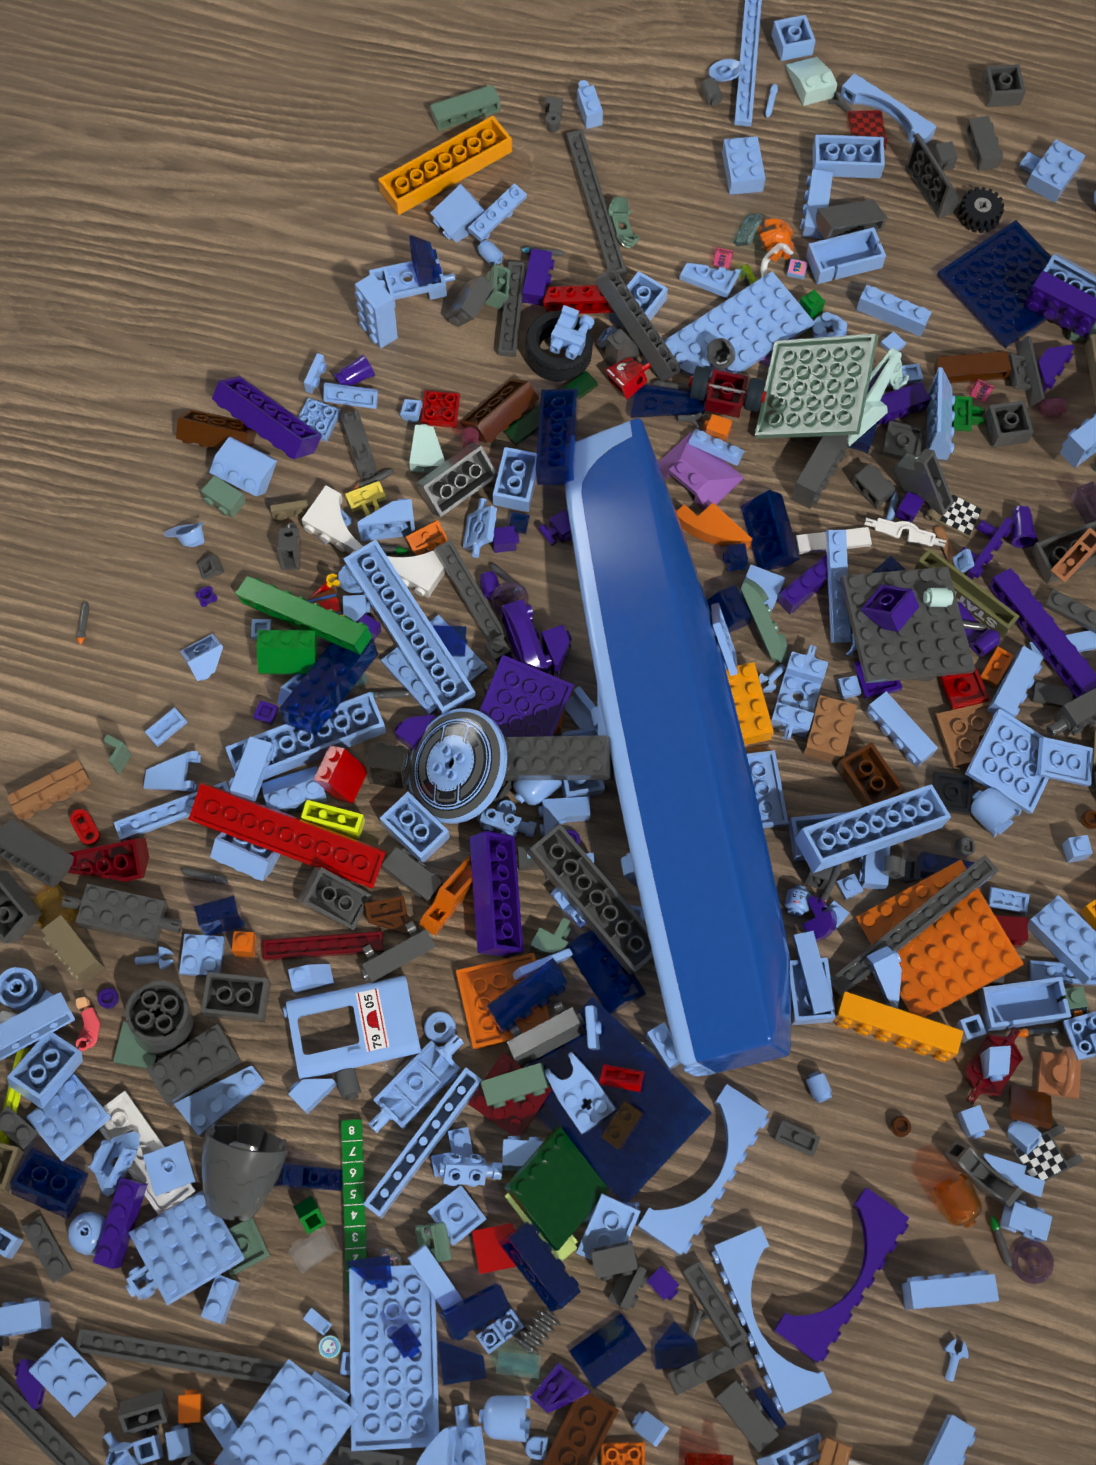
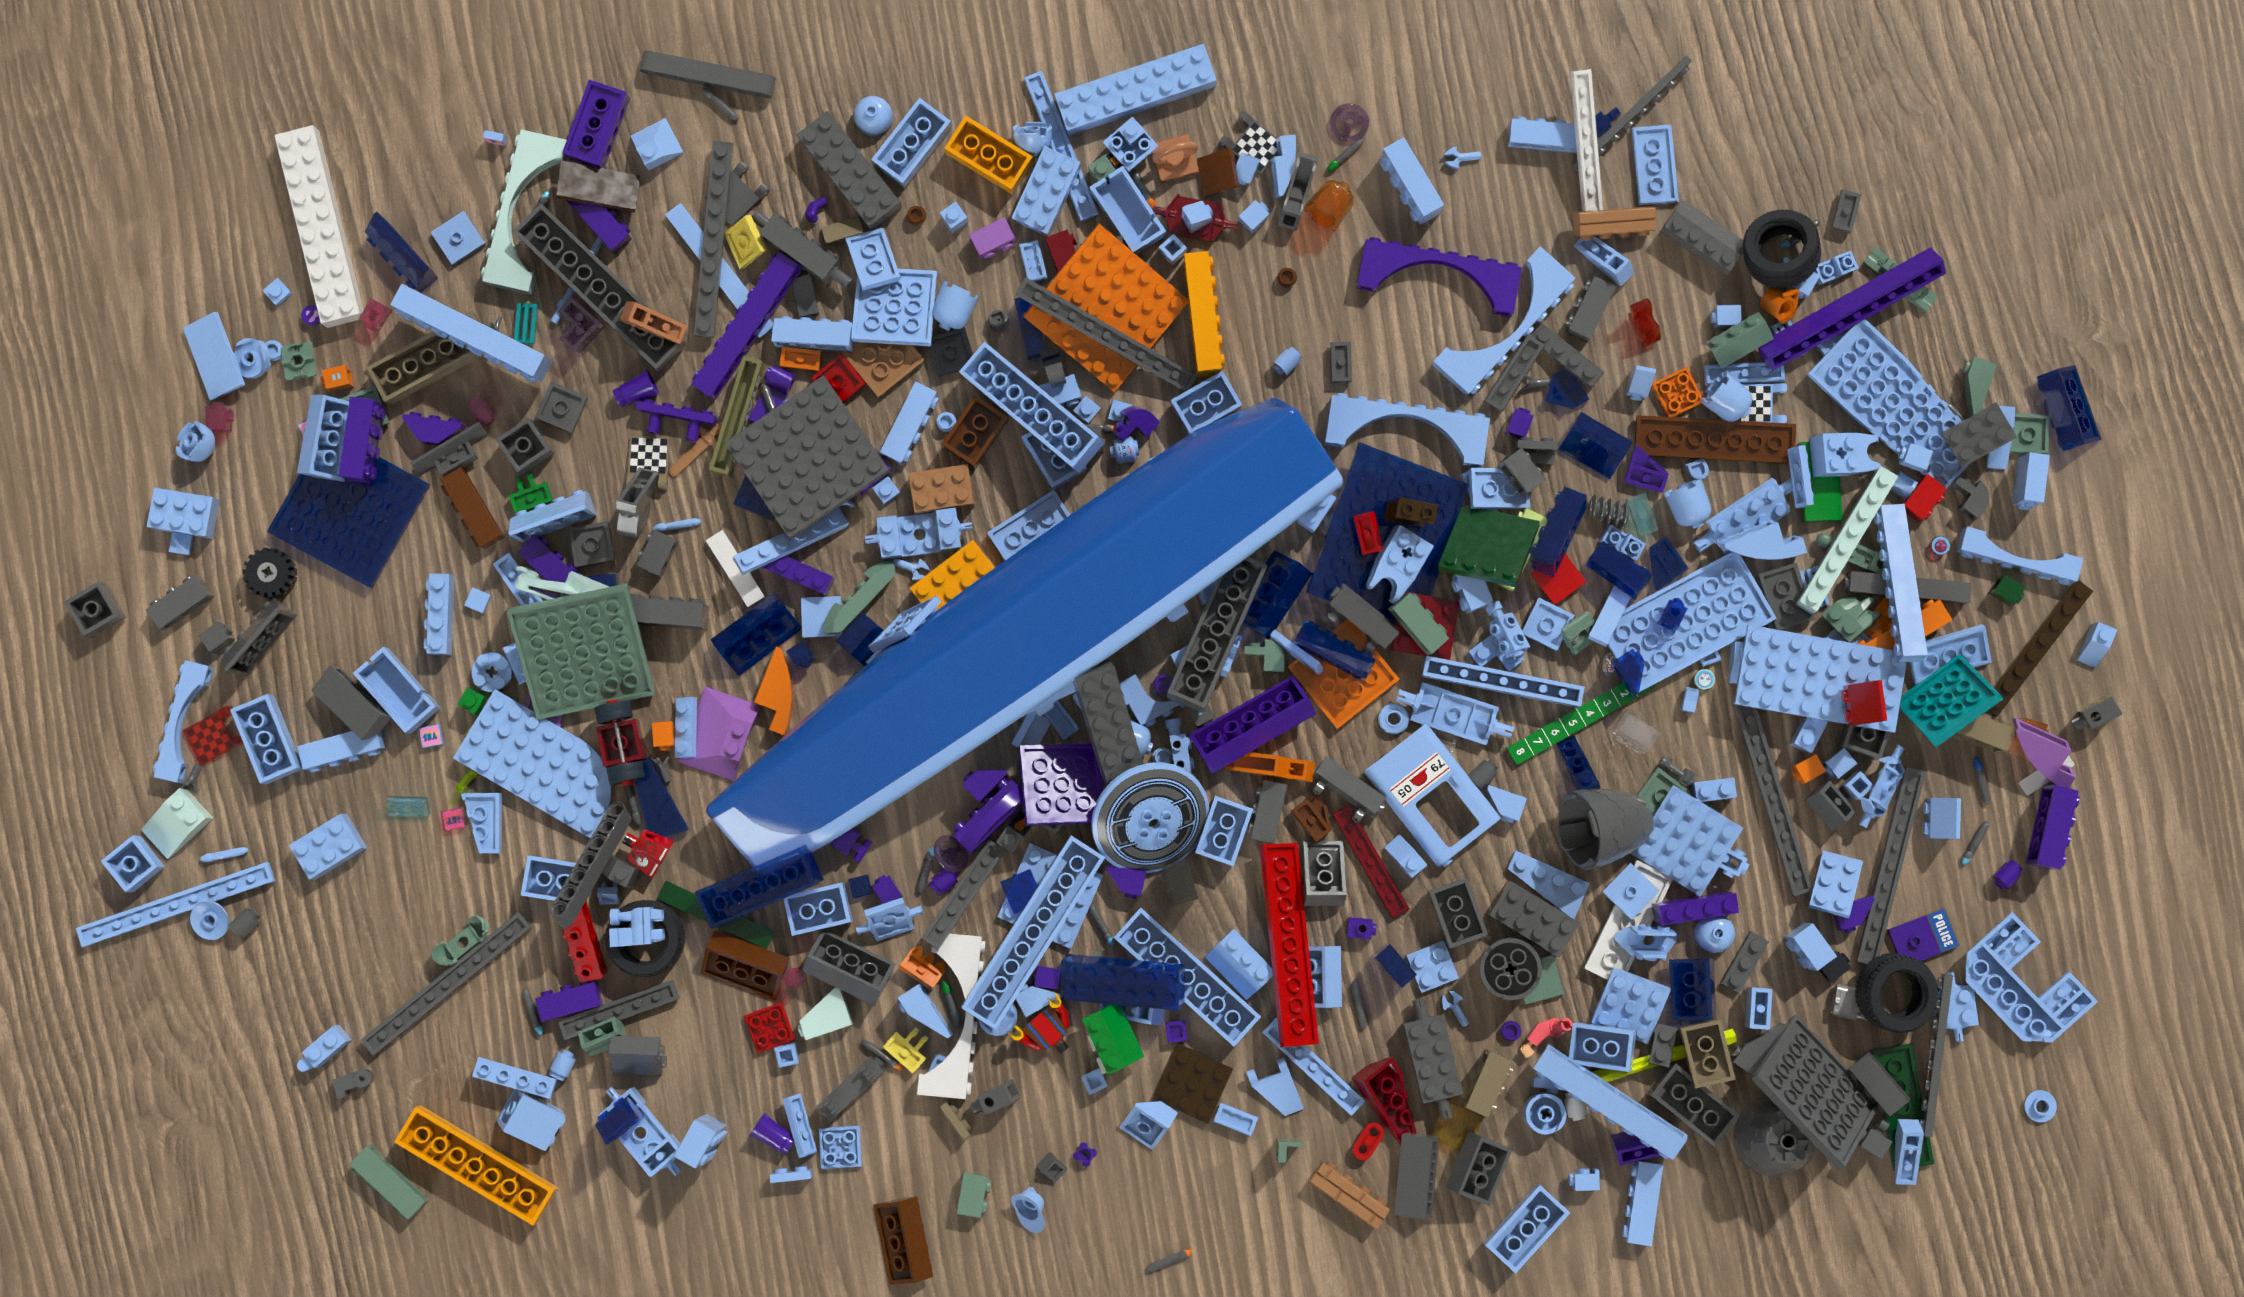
camera: 110 degrees left, 15 degrees up
light blue slope [209,437,277,496] -> none
dark purple brick [212,376,322,459] -> none
light blue brick [229,737,275,802] -> none
orange brick [232,931,257,957] -> none
green brick [235,576,373,655] -> none
green brick [293,1196,327,1234] -> none
neon yellow brick [301,800,365,839] -> none
red brick [313,745,369,804] -> none
light blue plate [585,1006,601,1050] -> none
dark grey hair [707,338,736,370] -> none
clear blue tile [752,1386,787,1429] -> none
orange helmet [758,218,794,278] -> none
light blue tile [793,931,834,1015] -> none
dark purple slope [861,584,919,632] -> none
white piece [864,517,946,548] -> none
light blue slope [866,946,902,1009] -> none
dark purple brick [895,492,924,523] -> none
light aqua brick [923,588,953,607] -> none
light blue tile [953,549,975,573] -> none
clear pink tile [970,379,994,403] -> none
light blue brick [999,1200,1052,1242] -> none
none -> dark grey plate [535,381,588,434]
none -> light blue plate [937,412,956,432]
none -> medium lavender brick [969,217,1016,260]
none -> dark brown plate [1153,1043,1233,1124]
none -> dark purple brick [1346,917,1376,939]
none -> dark grey bar [1657,756,1695,788]

